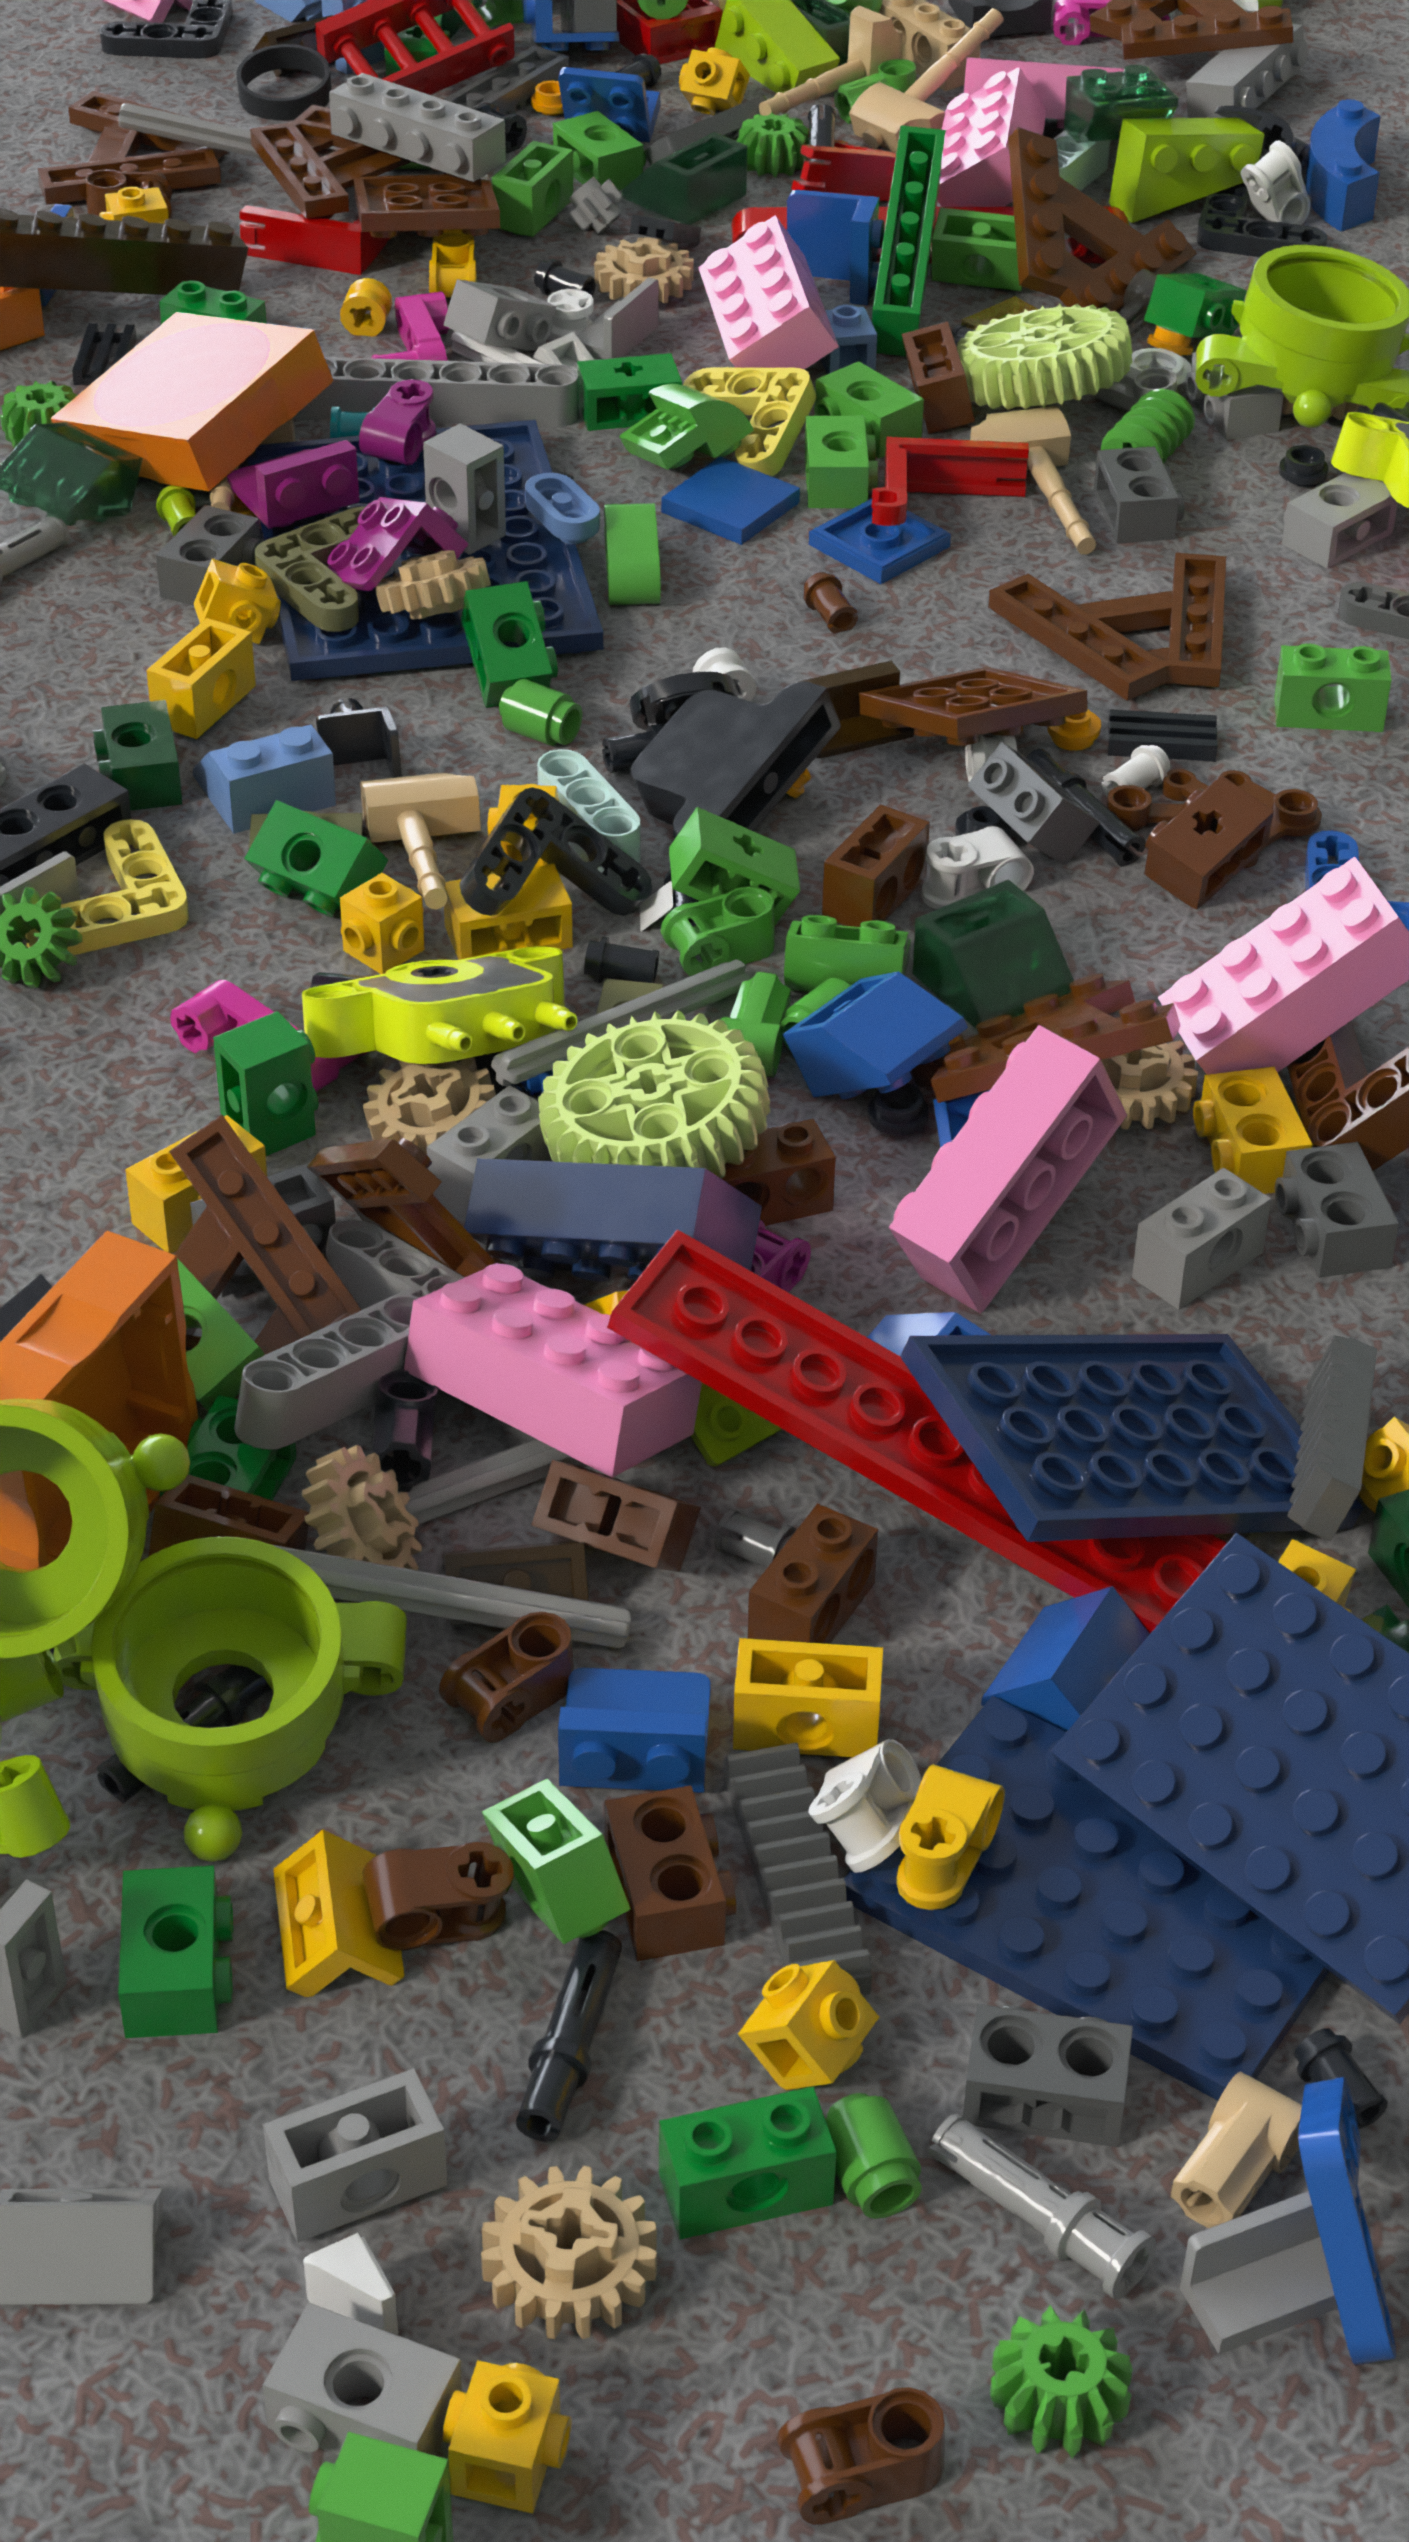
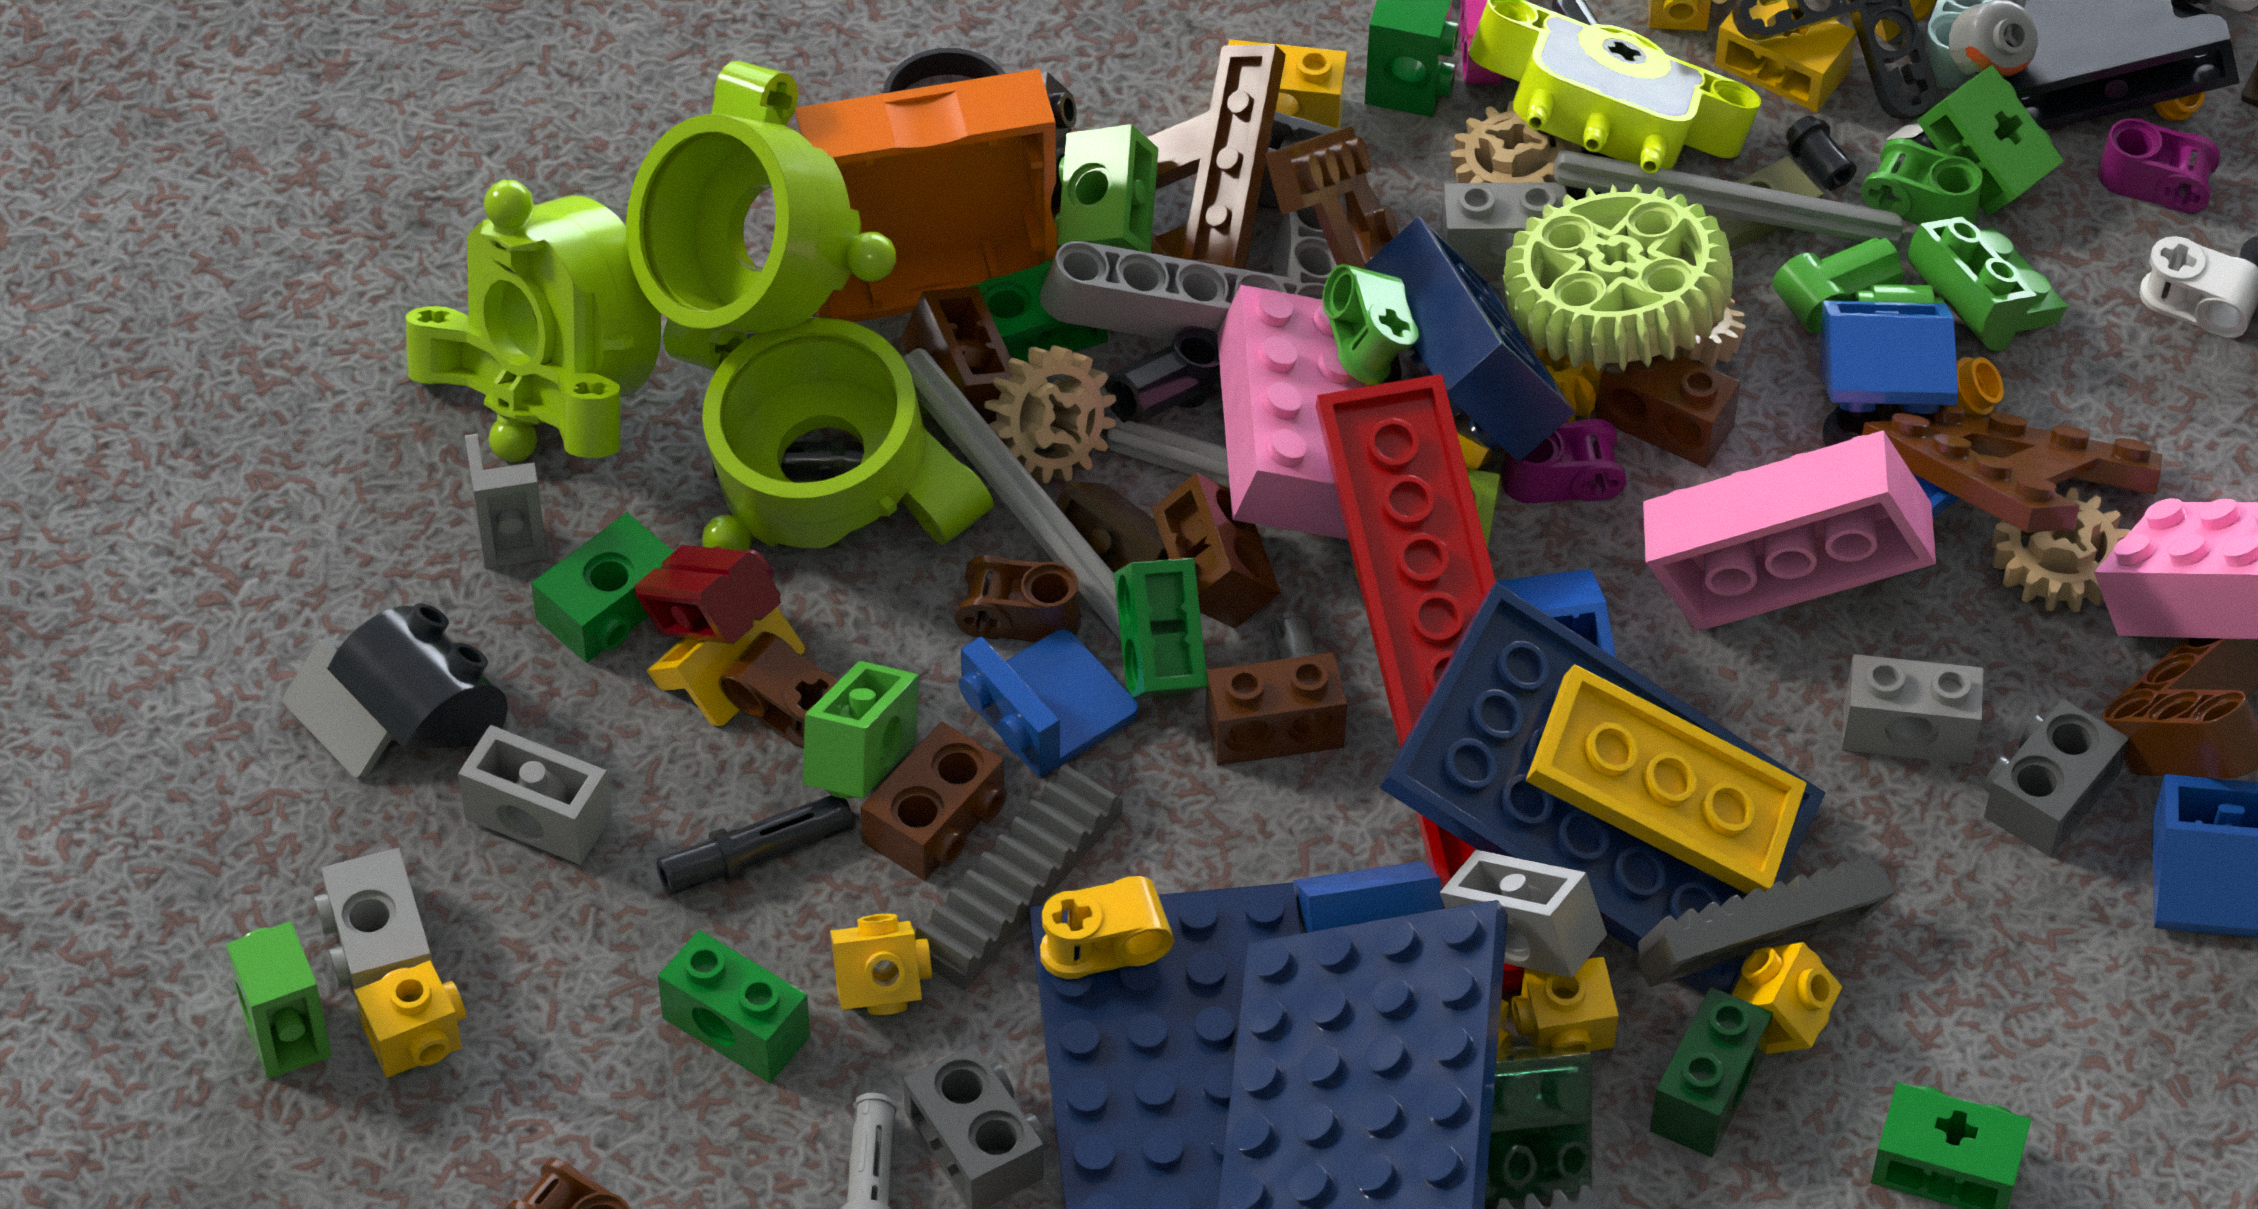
camera: 50 degrees right, 10 degrees up
white slope [303,2233,398,2335] -> none
tan gear [481,2166,657,2339] -> none
yellow brick [733,1638,883,1758] -> none
white piece [808,1739,921,1873] -> none
reddish brown brick [822,804,930,927] -> none
bright green brick [825,2093,922,2219] -> none
clear green slope [912,879,1074,1030] -> none
yellow brick [1193,1066,1313,1194] -> none
none -> black brick [327,603,508,749]
none -> dark red brick [634,545,781,644]
none -> green brick [1114,558,1208,700]
none -> bright green piece [1322,264,1419,385]
none -> light grey brick [1440,850,1607,978]
none -> yellow plate [1526,664,1807,894]
none -> light grey head [1948,0,2038,78]
none -> magenta piece [2098,118,2220,214]

